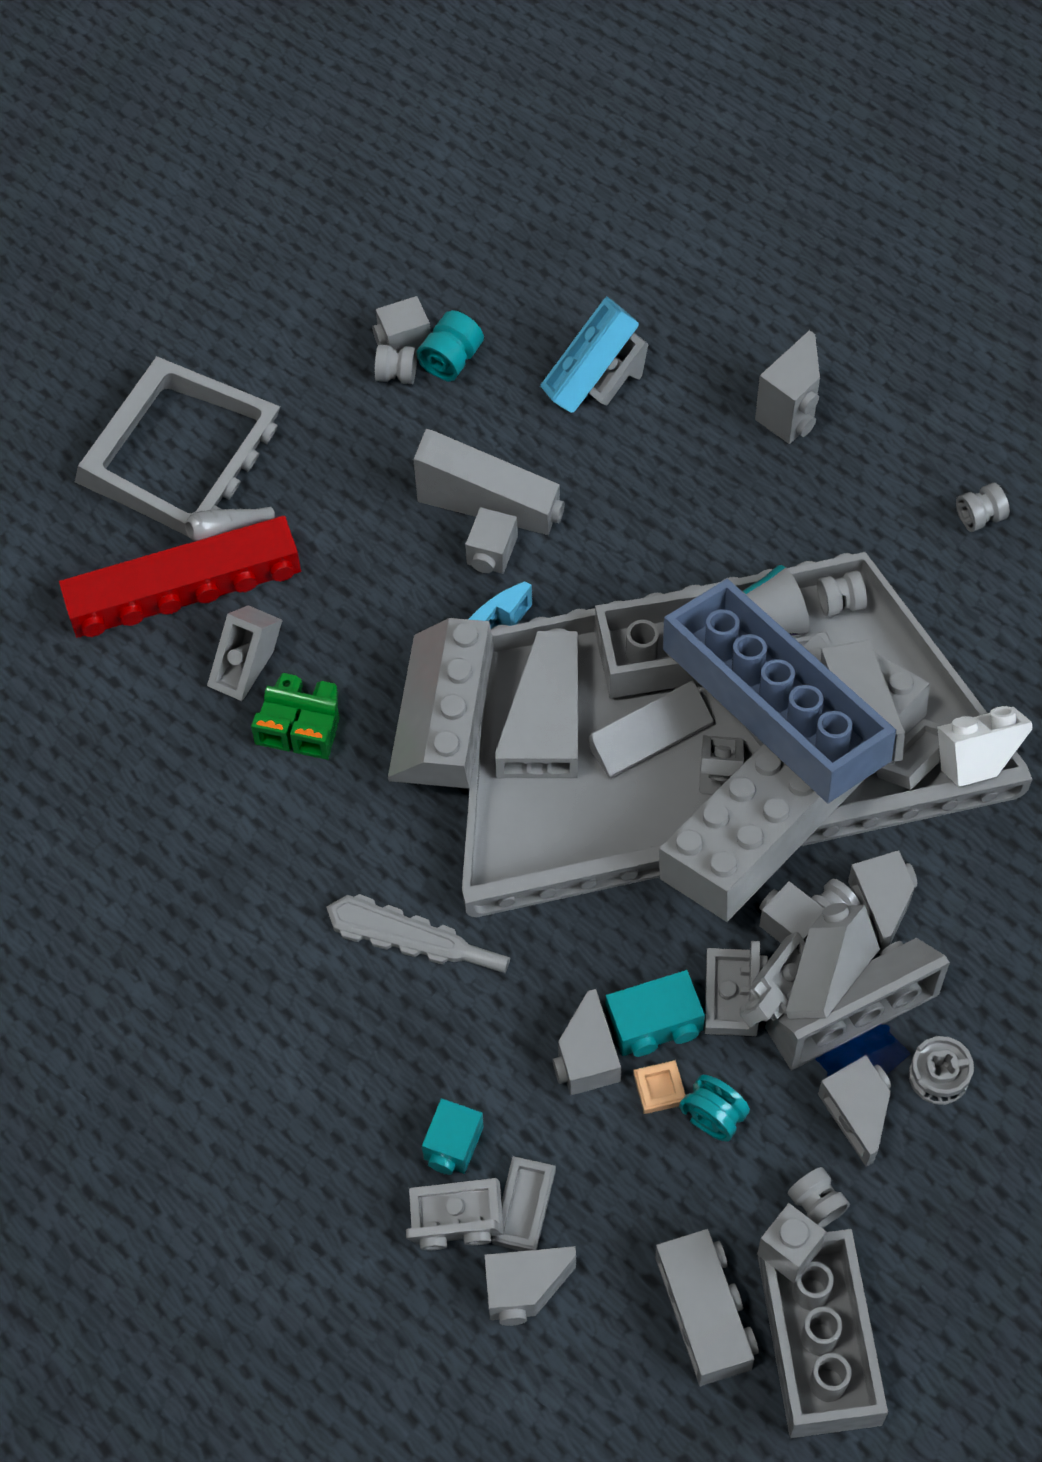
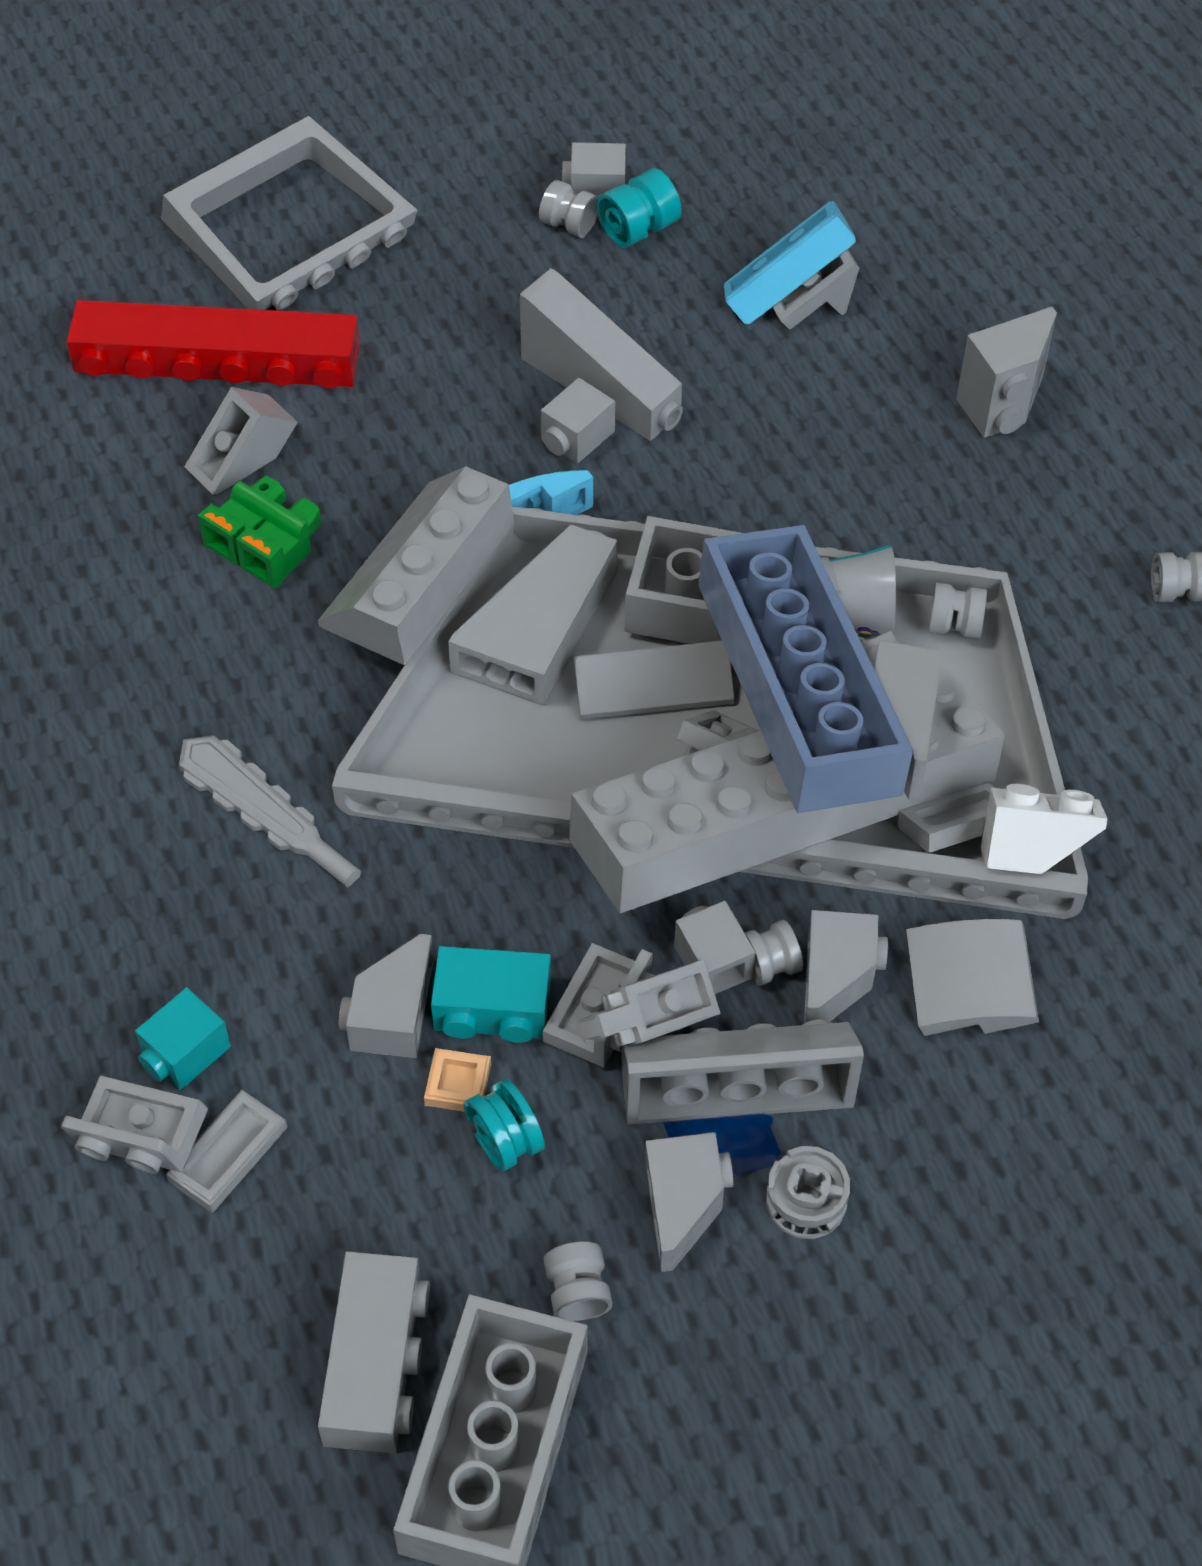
camera: 20 degrees right, 5 degrees down
light grey piece [185,507,275,541] -> none
light grey slope [485,1246,576,1326] -> none
light grey brick [757,1203,827,1283] -> none
light grey slope [786,903,880,1019] -> none
none -> light grey slope [906,919,1039,1036]

